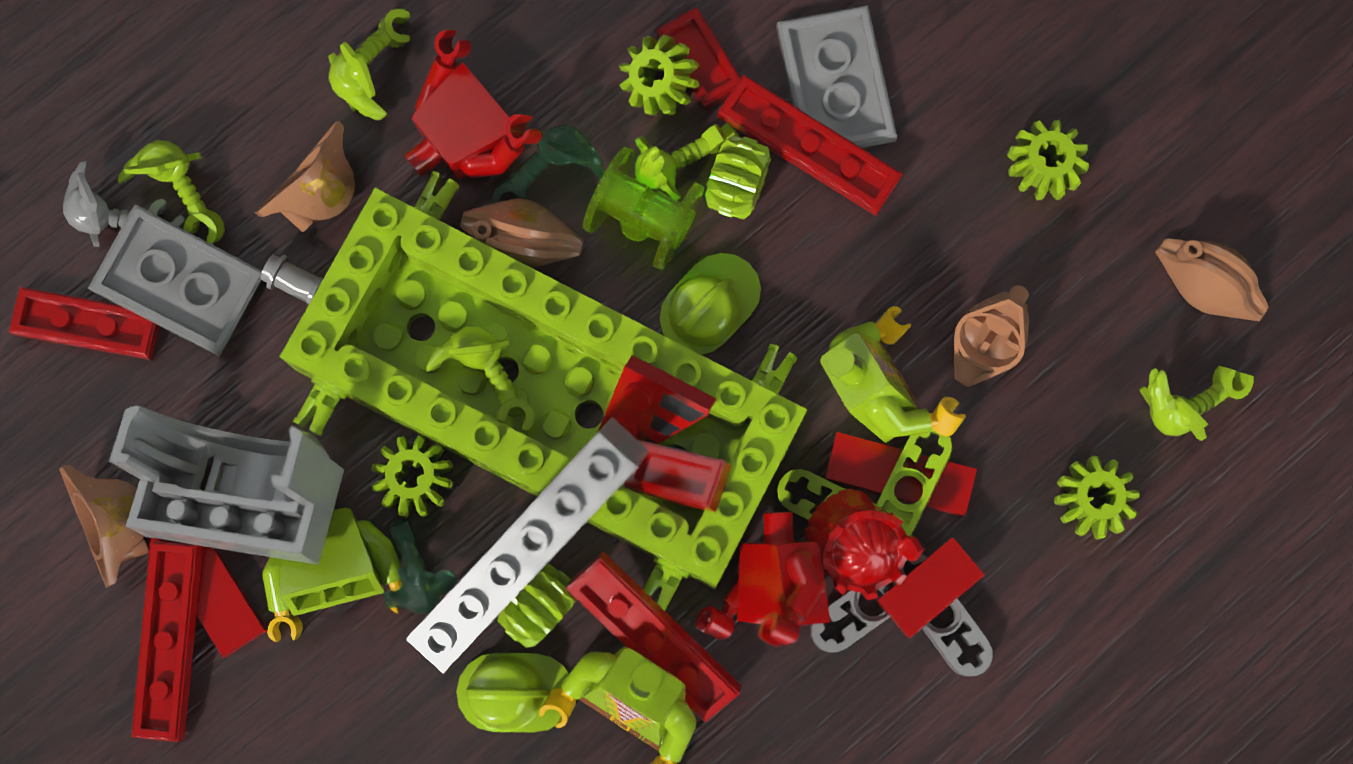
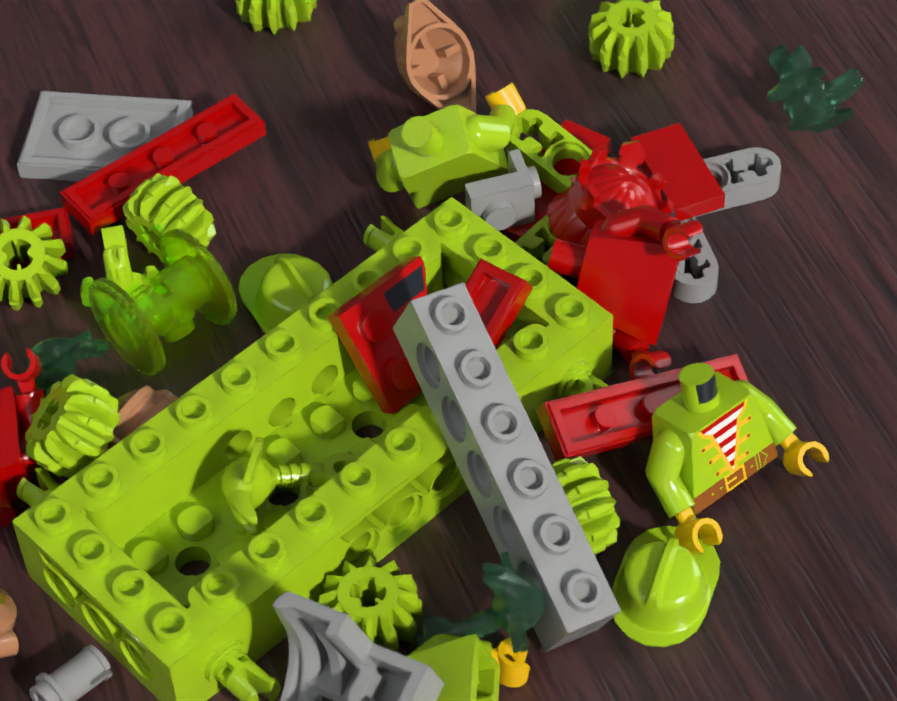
camera: 70 degrees left, 30 degrees down
none -> lime gear [25,374,120,479]
none -> light grey bracket [465,149,542,231]
none -> clear green piece [767,45,864,132]

